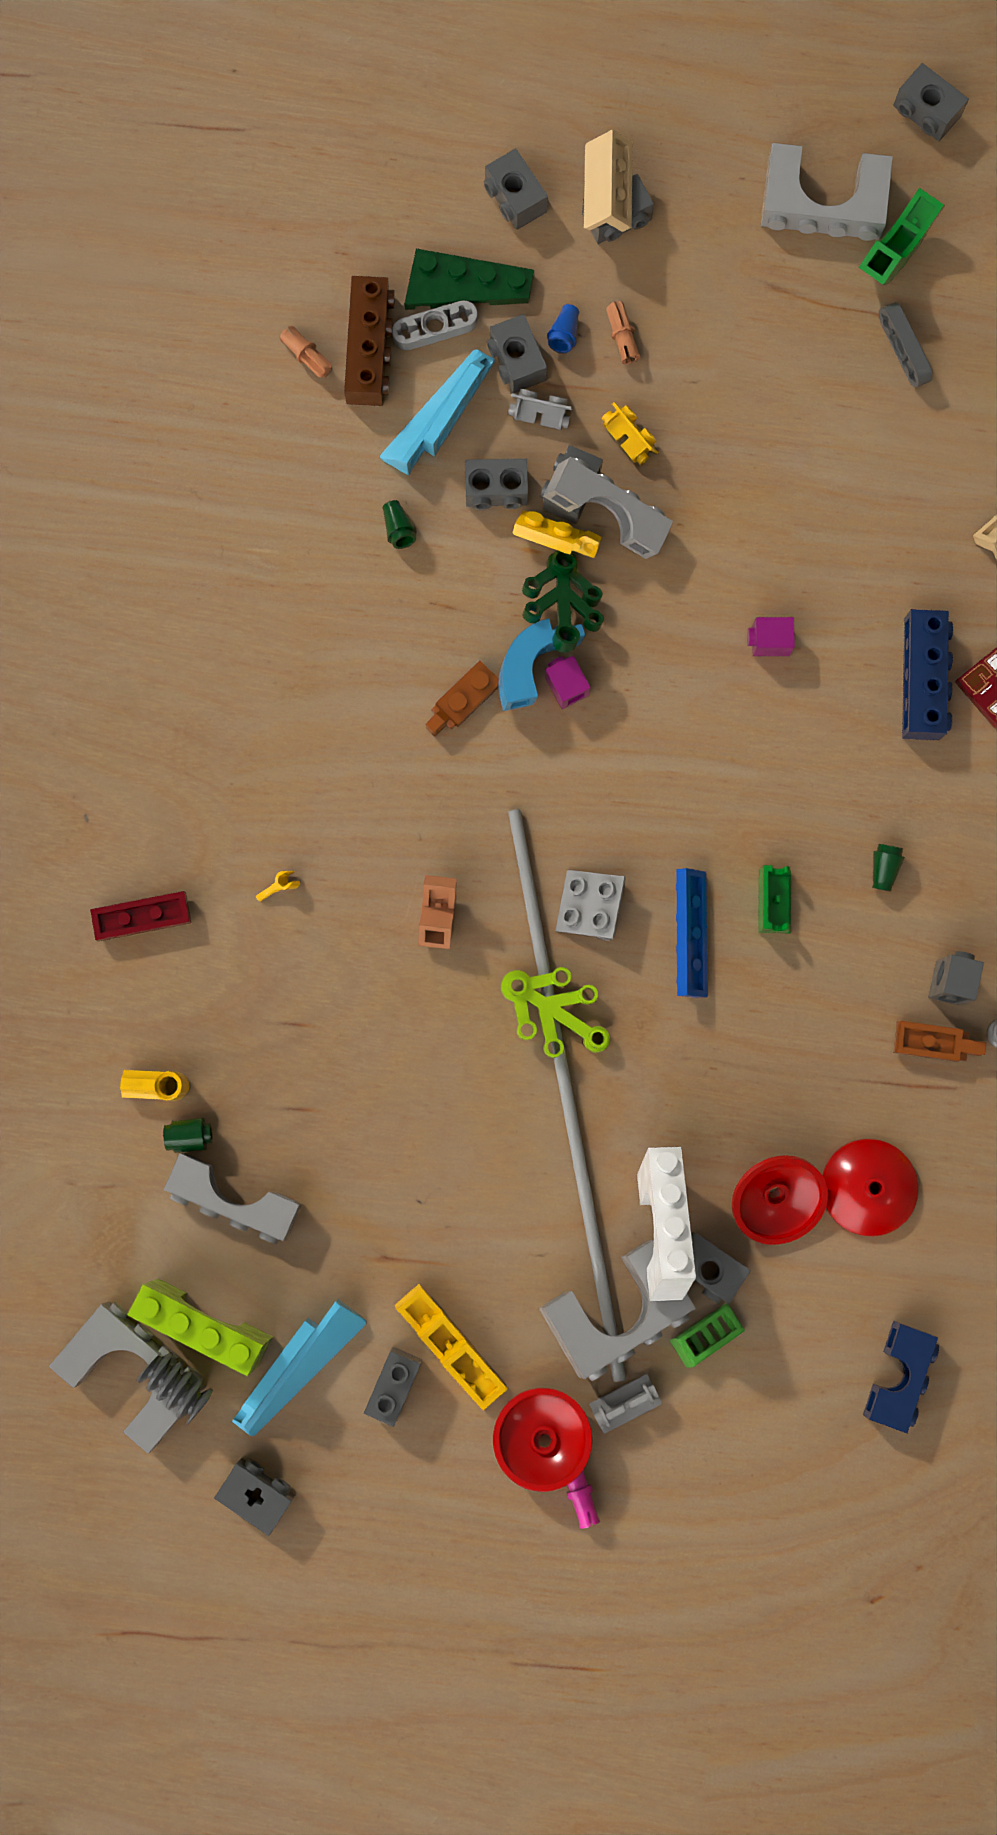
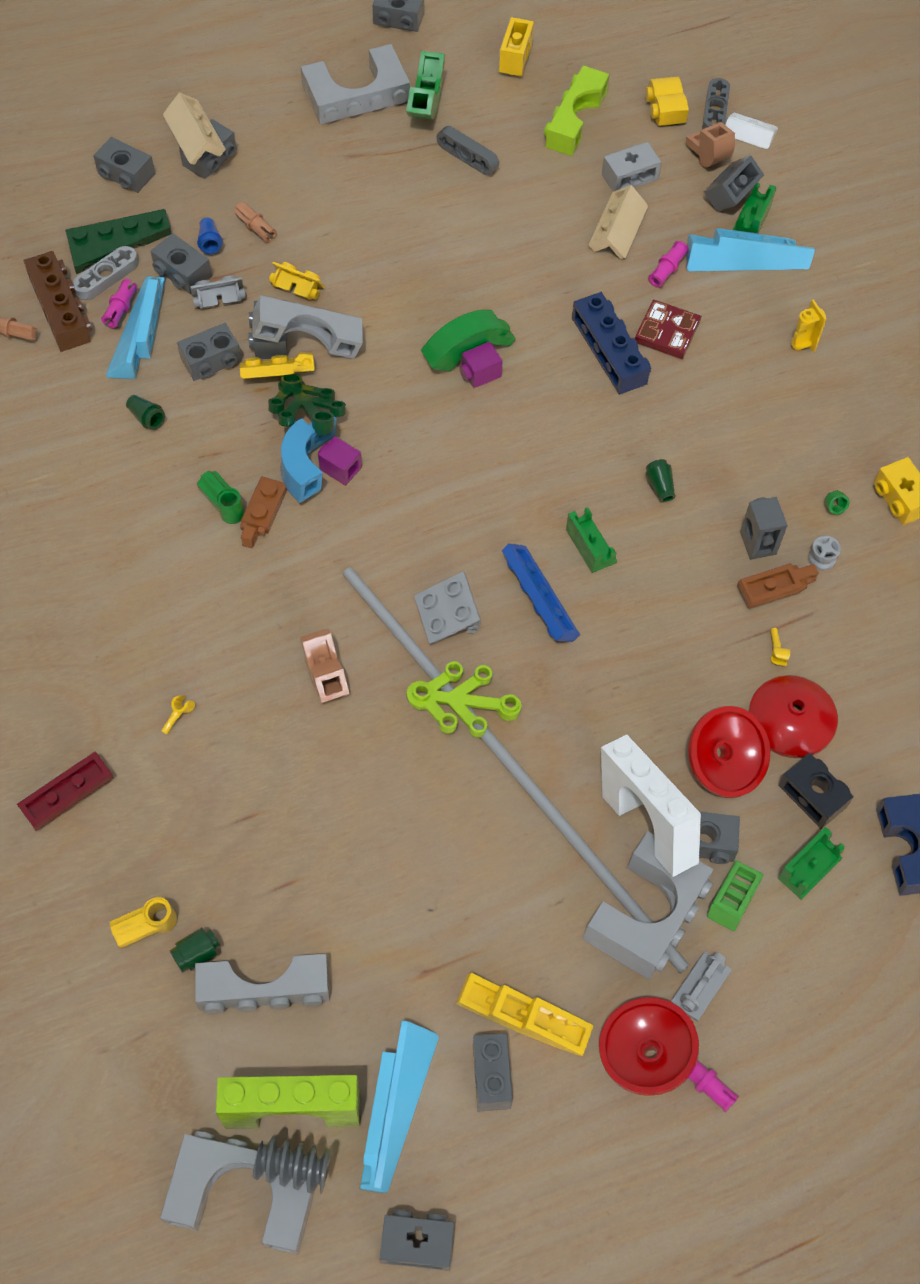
camera: 30 degrees left, 20 degrees down
none -> dark pink pin [101,279,137,328]
none -> green piece [197,470,245,524]
none -> green arch [421,309,516,371]
none -> yellow hand [770,628,790,666]
none -> black brick [778,753,854,829]
none -> green hinge [778,827,845,900]

